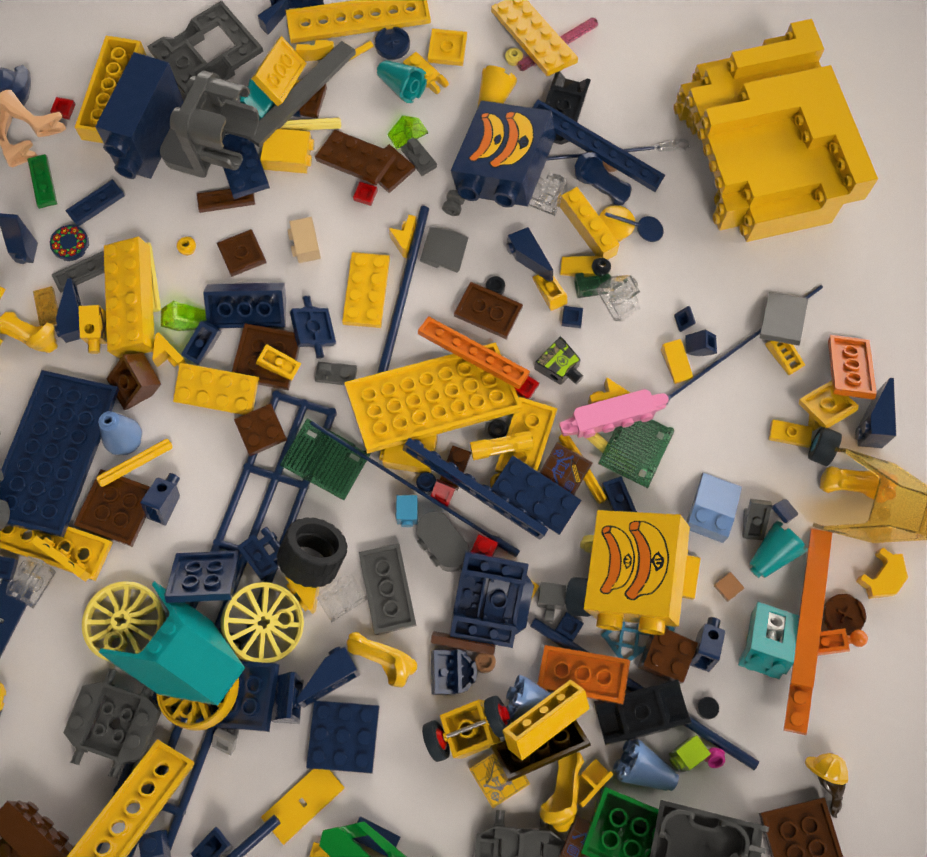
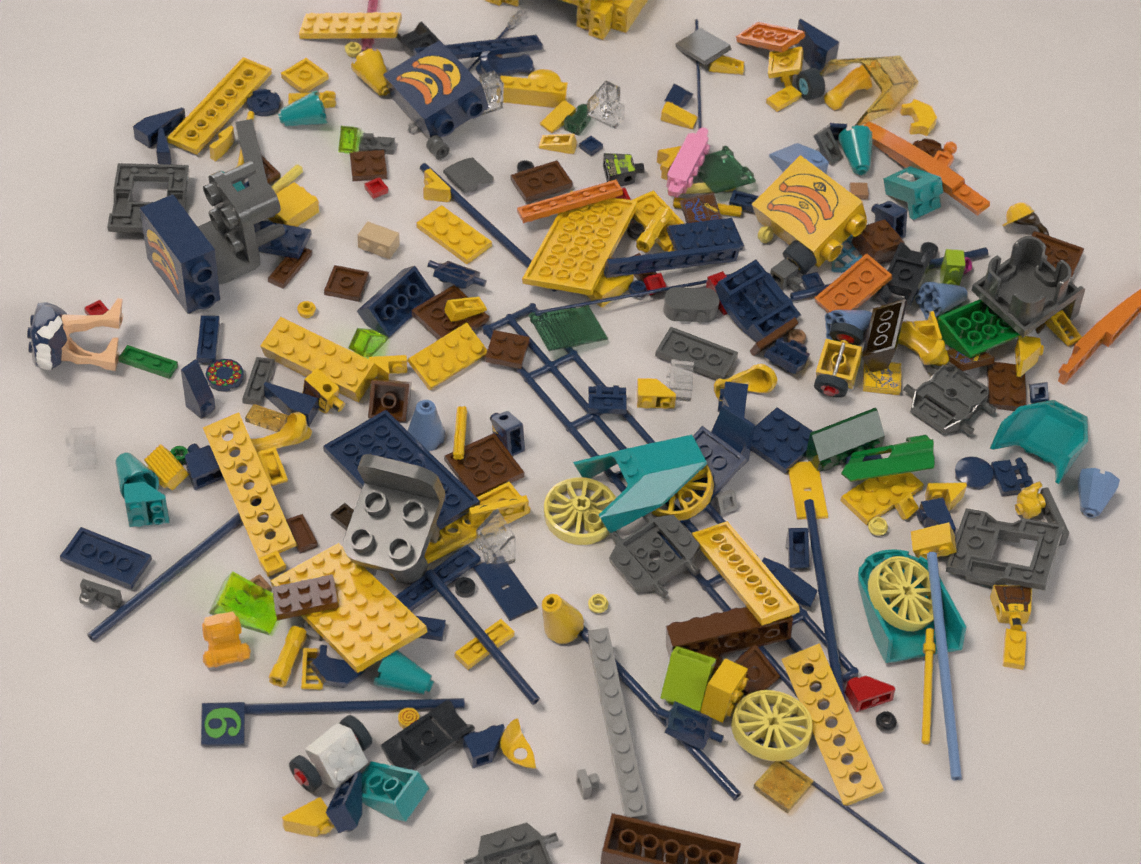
camera: 55 degrees left, 20 degrees down
yellow brick [75,36,146,143] -> none
dark blue plate [165,550,240,603] -> none
dark blue slope [181,321,222,365] -> none
light yellow piece [221,582,304,663] -> none
yellow plate [251,36,307,106] -> none
black tyre [277,517,348,588] -> none
reddish brown plate [315,130,396,185] -> none
dark grey hinge [315,361,357,385] -> none
dark azure brick [396,495,418,528] -> none
yellow brick [502,680,590,760] -> none
dark blue slope [506,227,553,282] -> none
black plate [592,258,611,277] -> none
dark blue piece [605,213,664,242] -> none
dark blue slope [674,306,696,332] -> none
none -> light yellow plate [588,594,608,613]
none -> slope [805,407,885,472]

